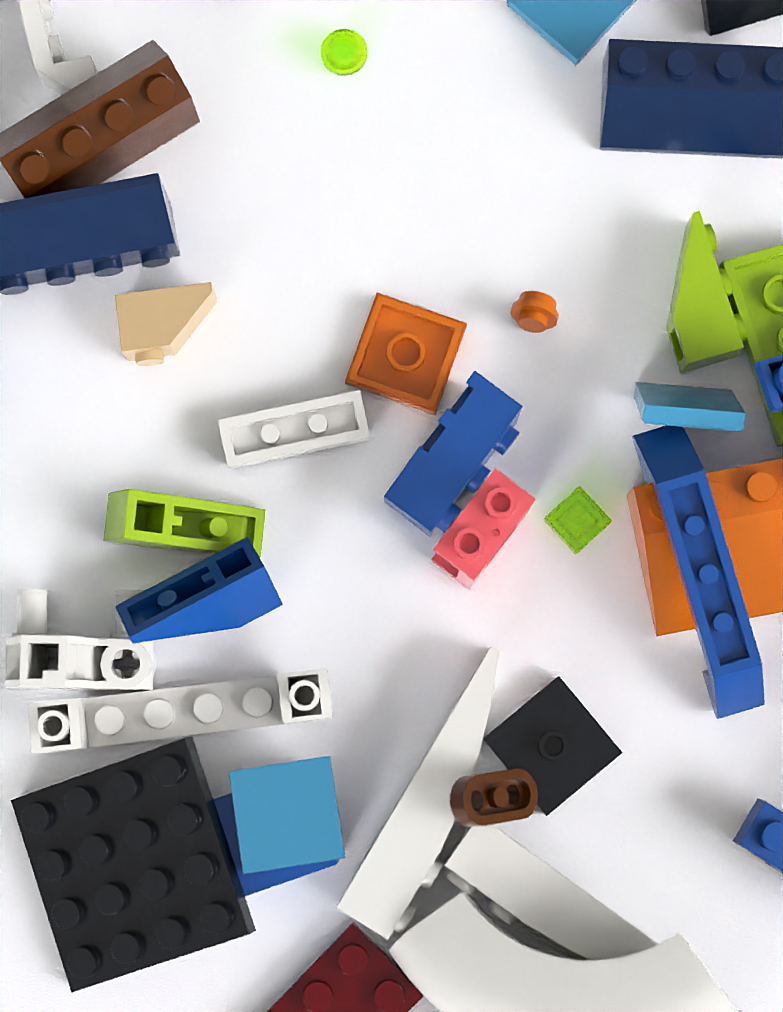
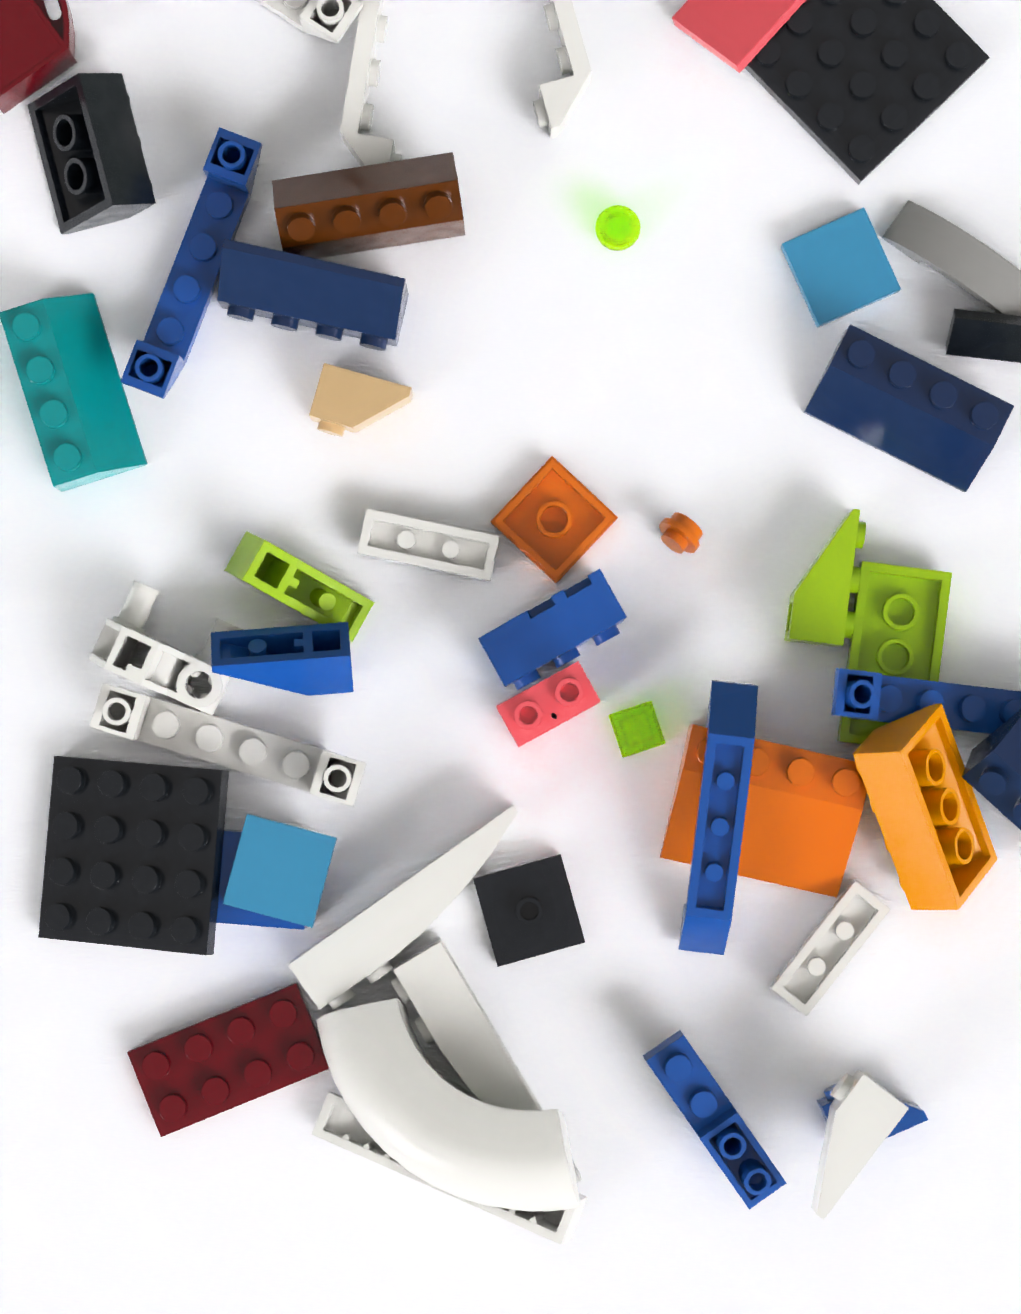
camera: 20 degrees right, 5 degrees up
reddish brown plate [450,768,538,827] -> none
dark azure tile [634,382,746,431] -> none

